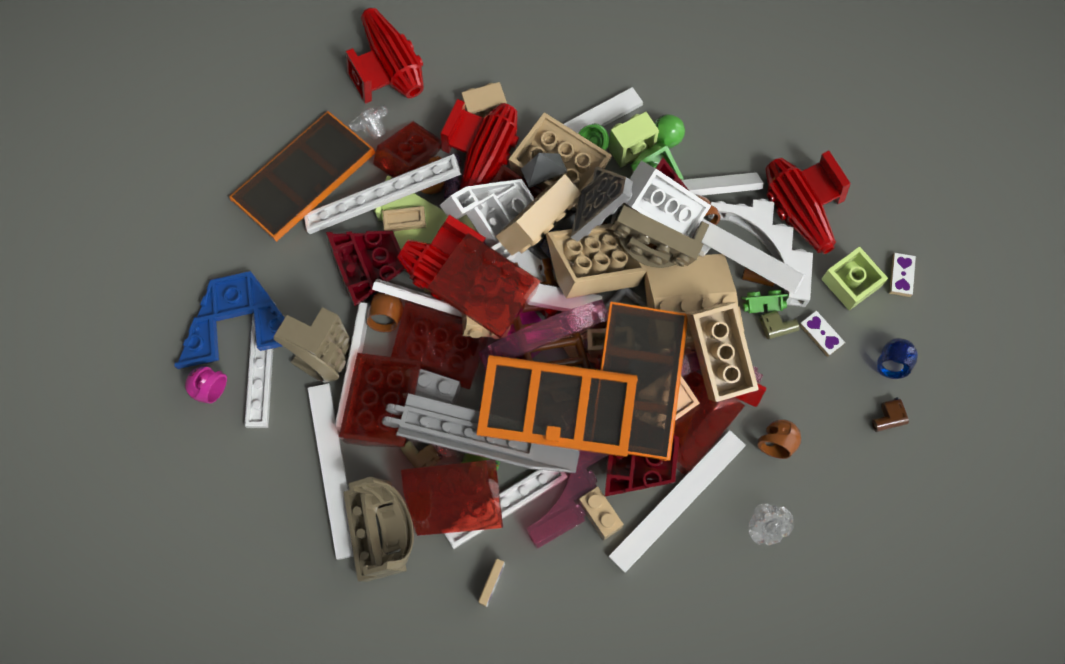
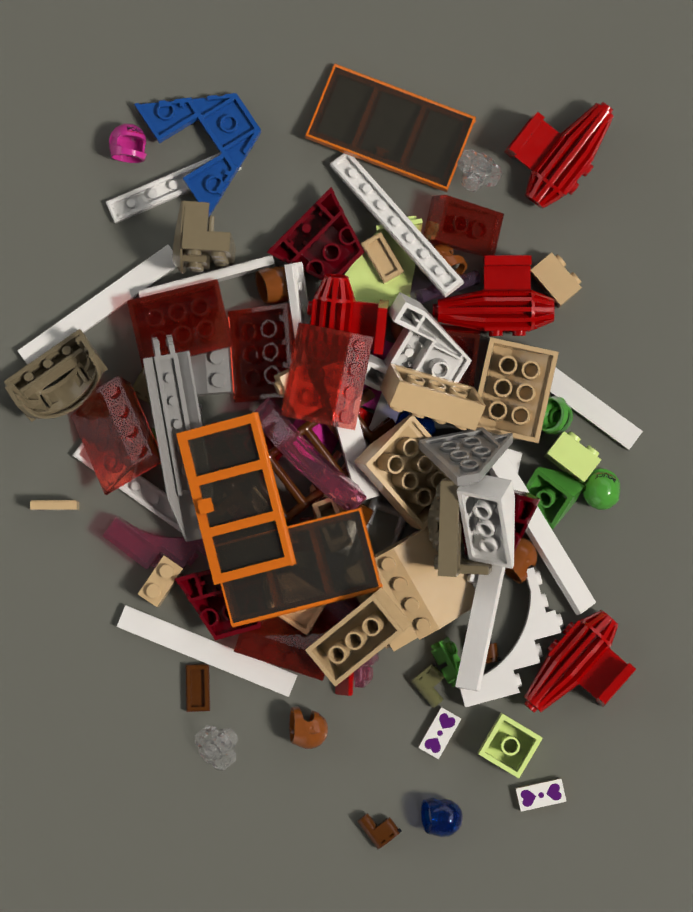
camera: 75 degrees right, 15 degrees up
dark grey slope [521,153,567,188] -> none
none -> reddish brown tile [186,664,210,712]

